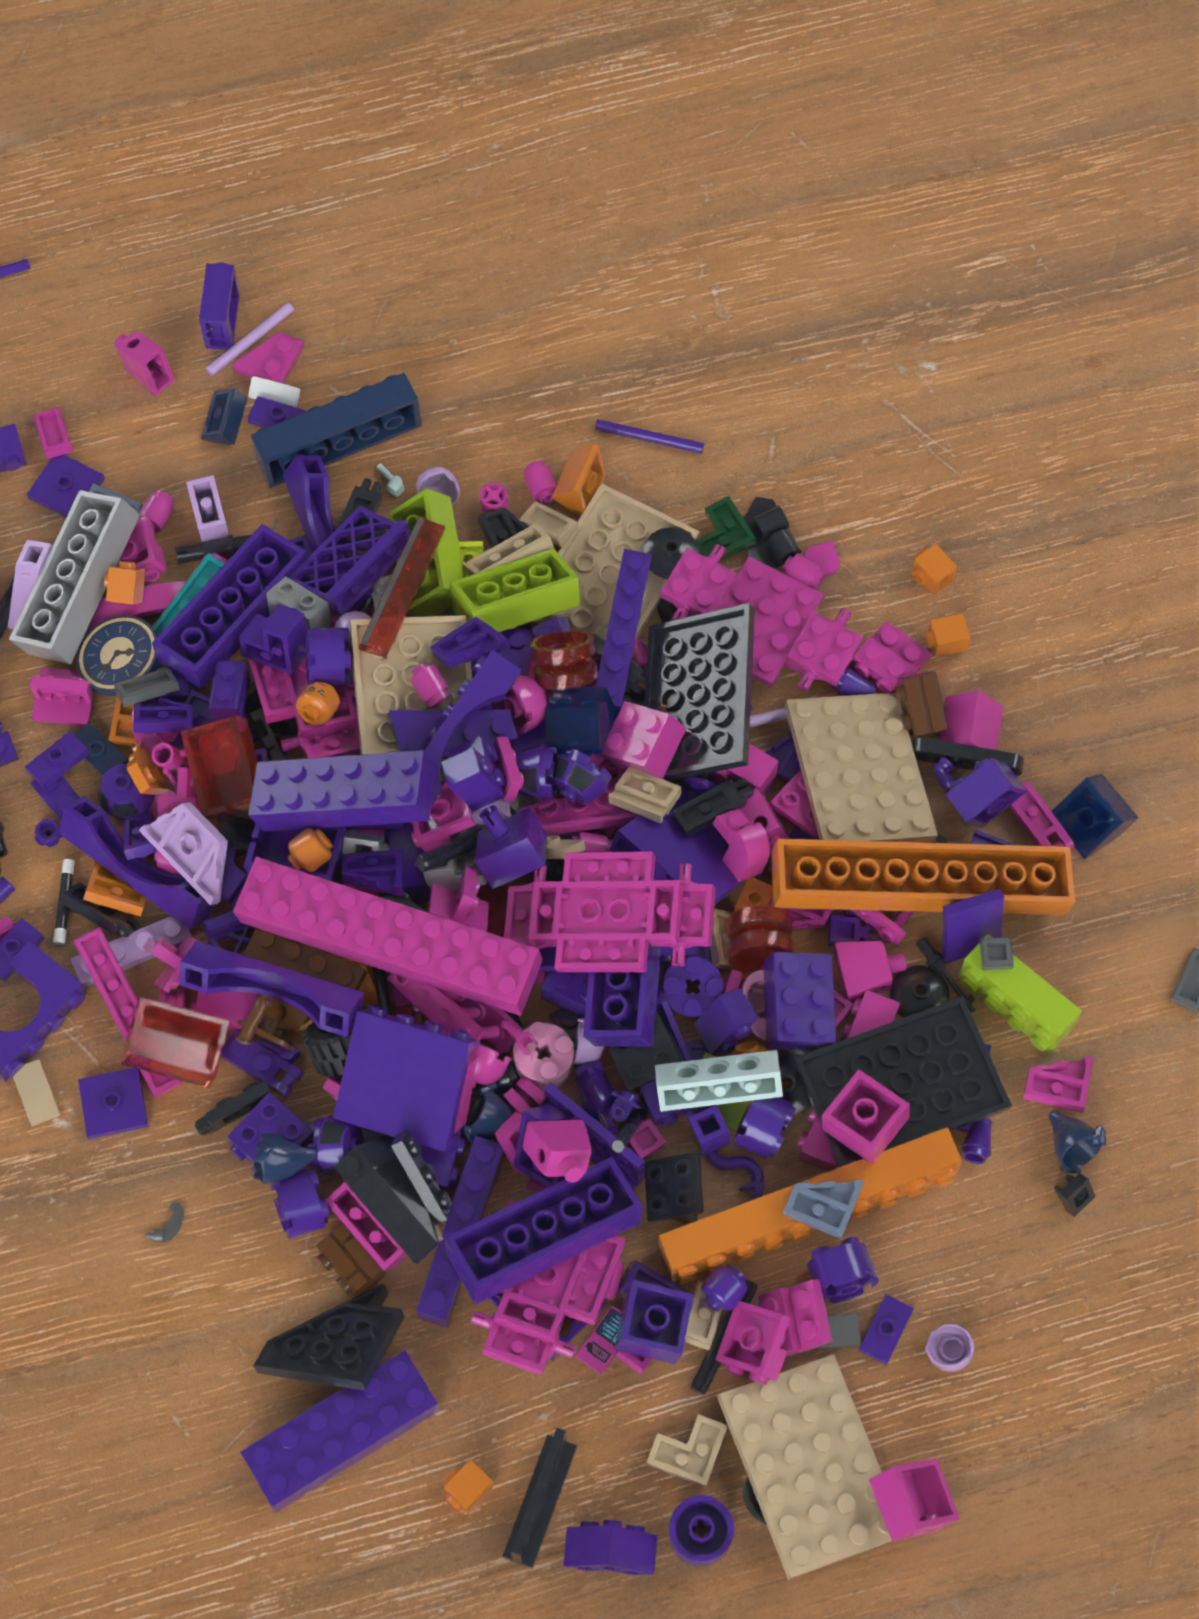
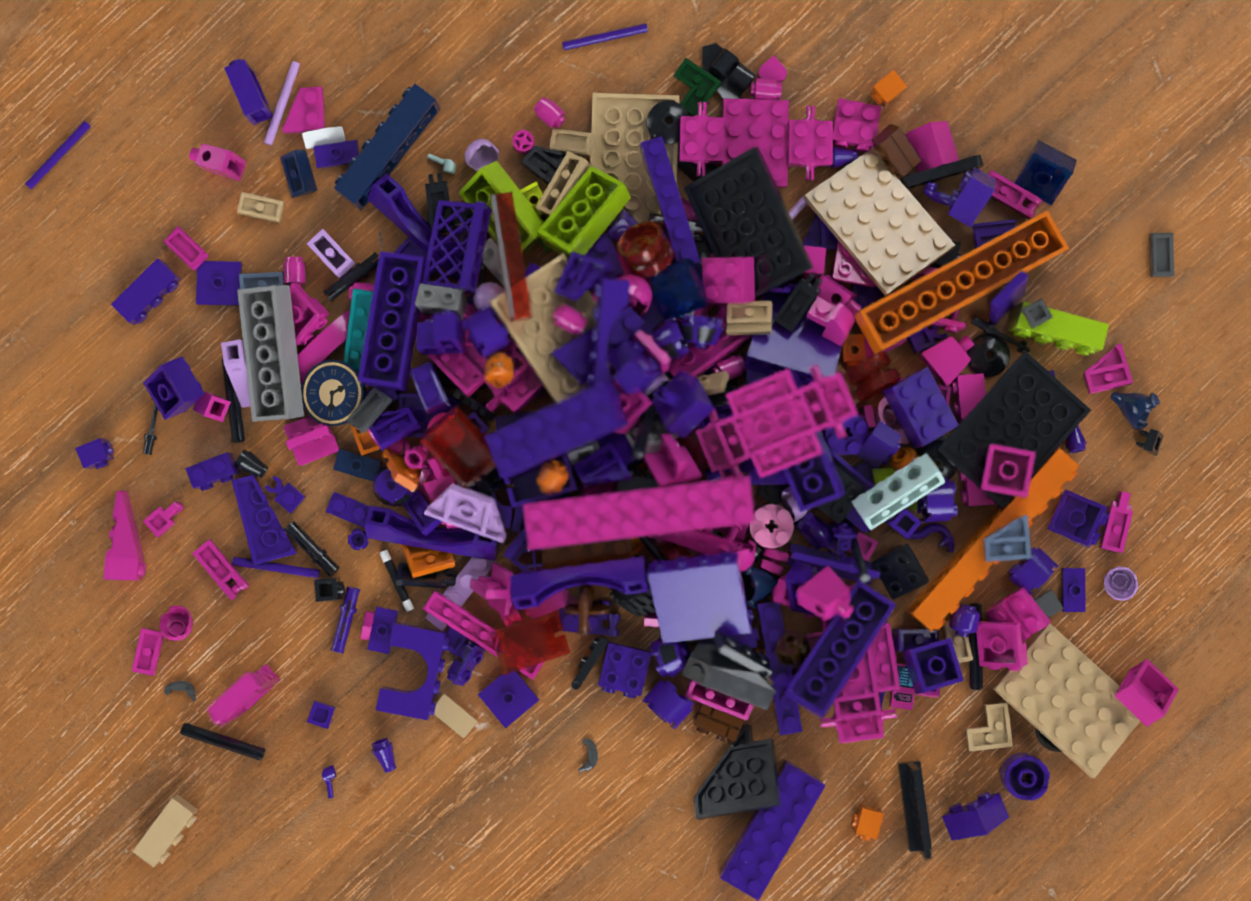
camera: 30 degrees left, 20 degrees up
dark purple plate [25,731,90,789] -> none
orange brick [104,561,145,604] -> none
dark blue hat [253,1133,317,1184] -> none
dark pink hand [500,1020,539,1056] -> none
orange slope [552,443,606,518] -> none
orange brick [911,543,958,595] -> none
none -> tan plate [236,192,285,223]
none -> dark purple tile [446,627,468,656]
none -> dark purple hinge [447,640,485,686]
none -> dark brown brick [775,630,811,669]
none -> dark purple plate [1047,489,1110,549]
none -> dark pink hinge [1099,491,1133,553]

